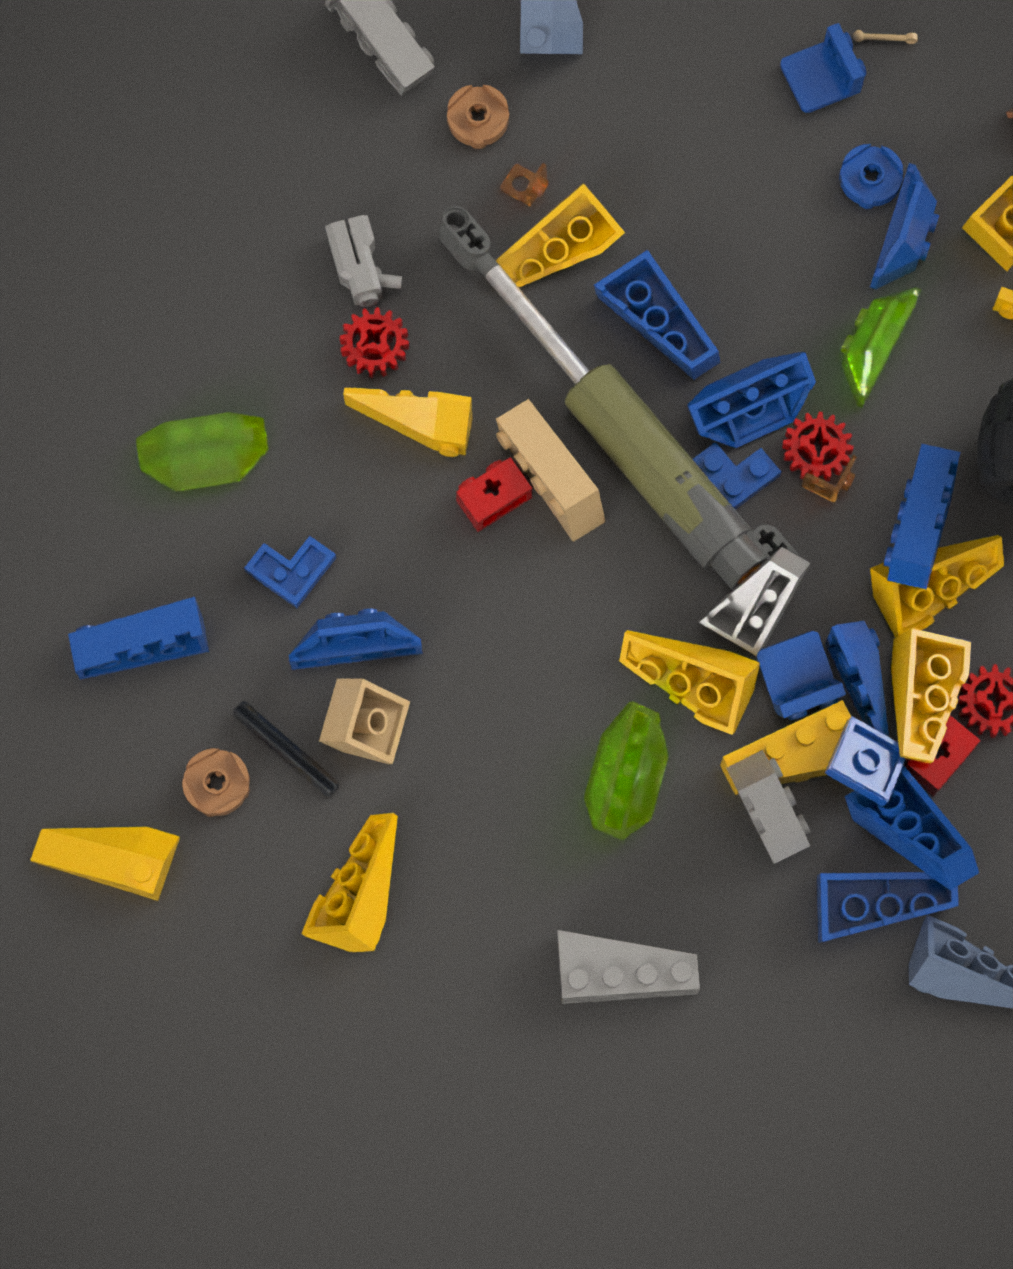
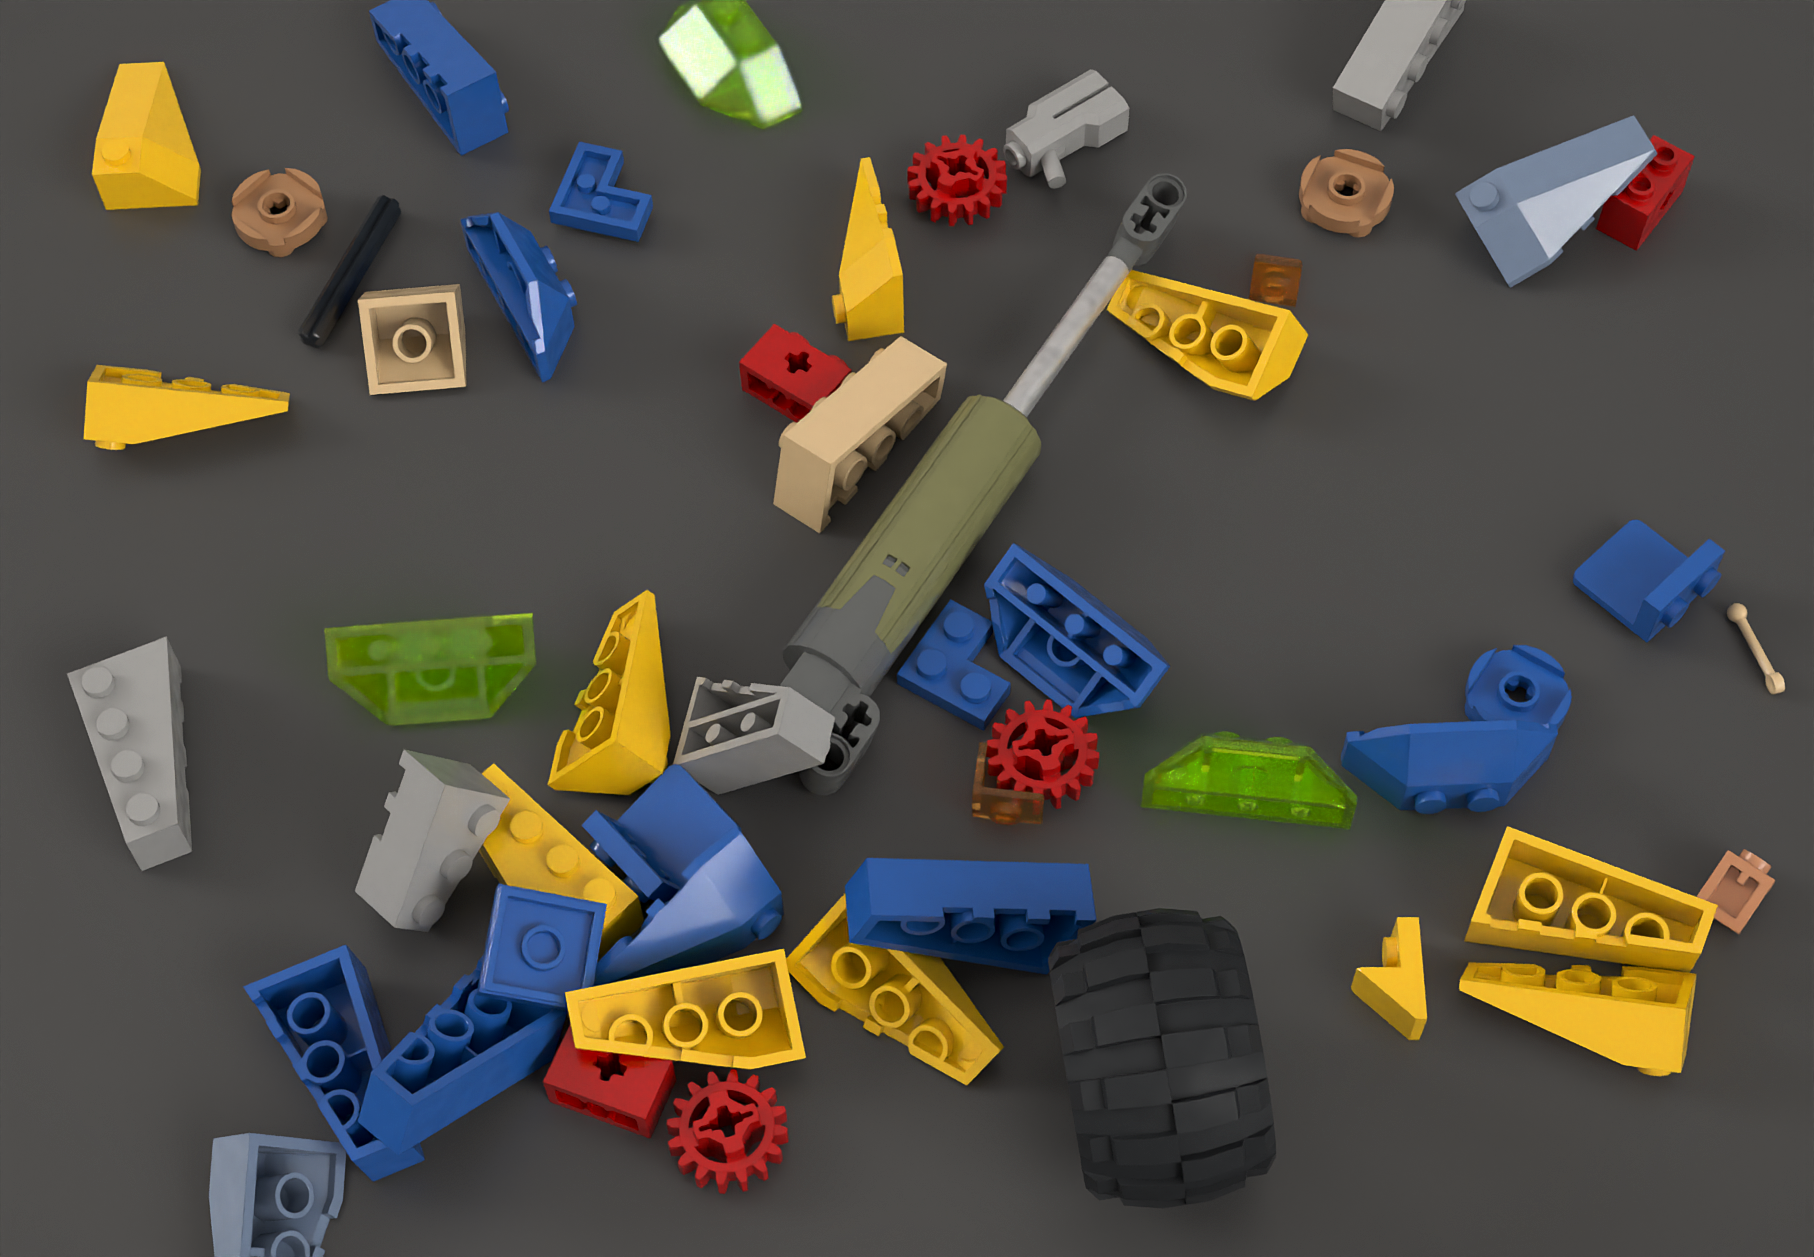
camera: 70 degrees right, 15 degrees down
blue wedge [594,250,721,380] -> none

